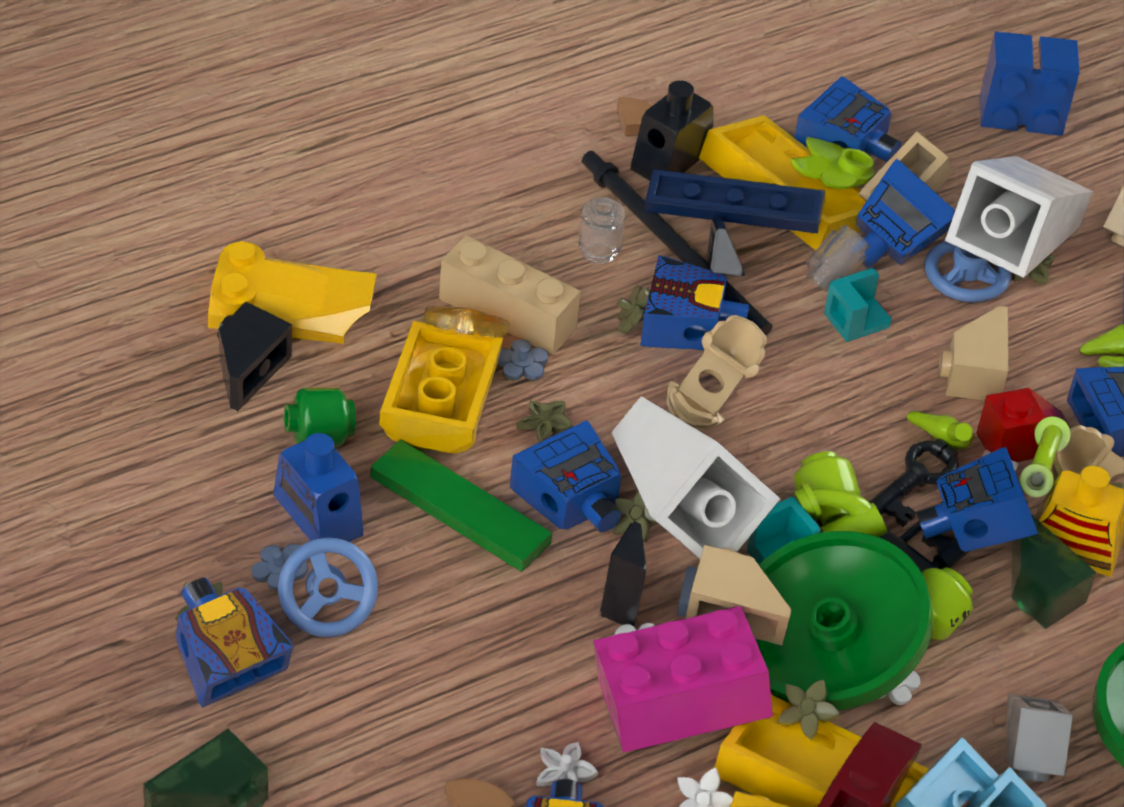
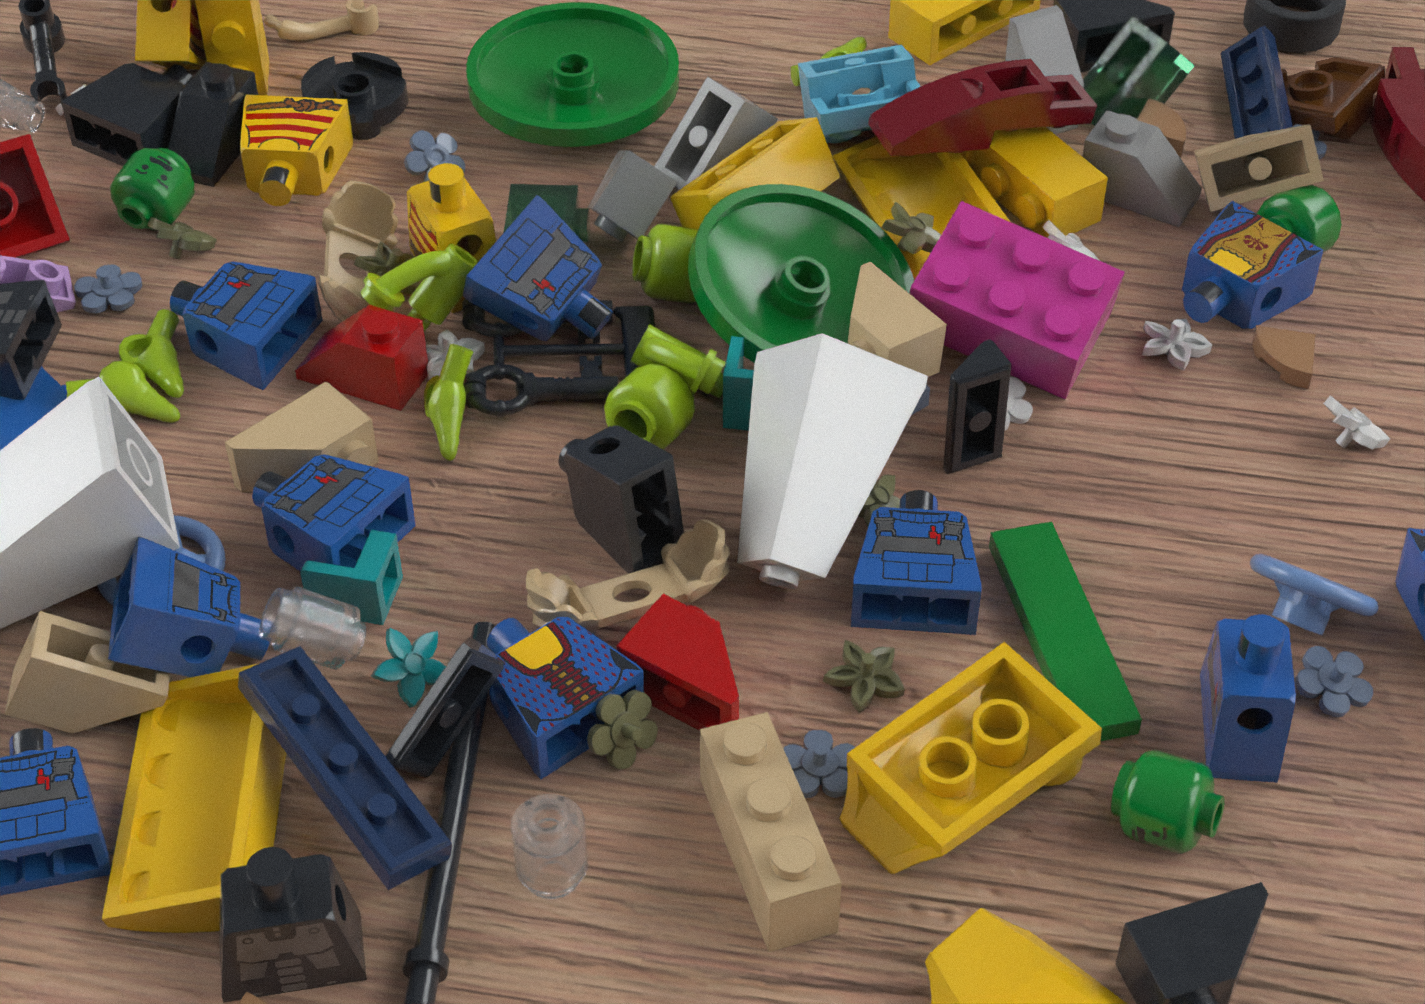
camera: 135 degrees left, 0 degrees up
clear yellow wheel [423,306,510,338] -> none
lime plate [791,137,874,189] -> none
none -> blue torso [252,454,416,572]
none -> teal plant [371,628,446,708]
none -> black torso [558,425,684,574]
none -> light grey slope [588,150,677,242]
none -> red slope [616,593,739,731]
none -> yellow brick [670,117,840,229]
none -> white plant [1323,396,1390,450]

